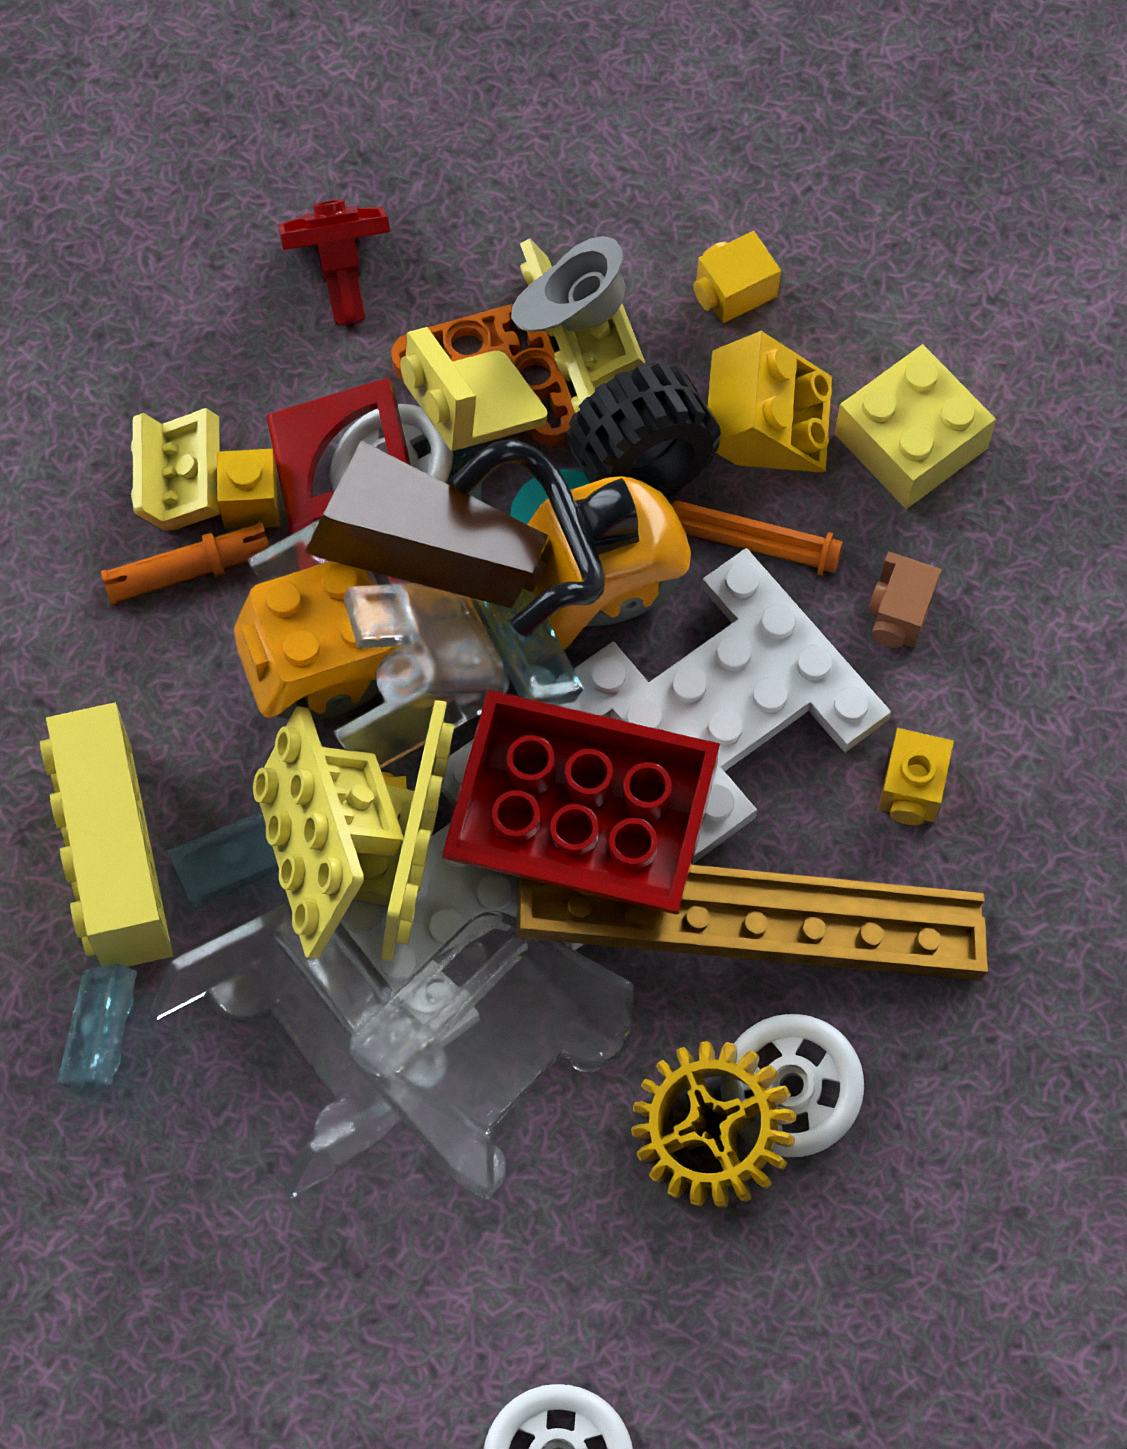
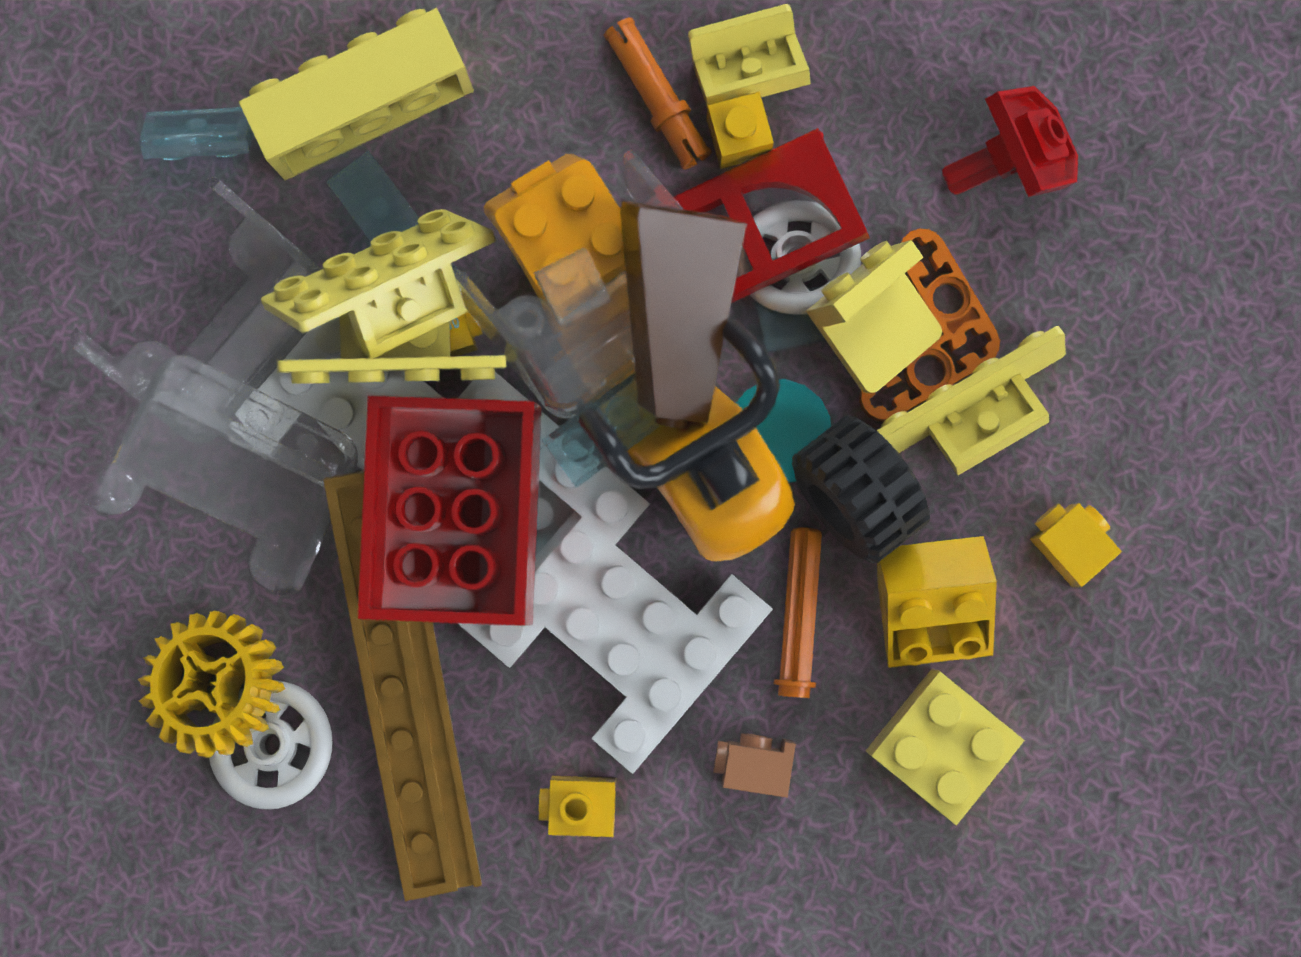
camera: 80 degrees right, 20 degrees up
light grey piece [511,236,627,332] -> none

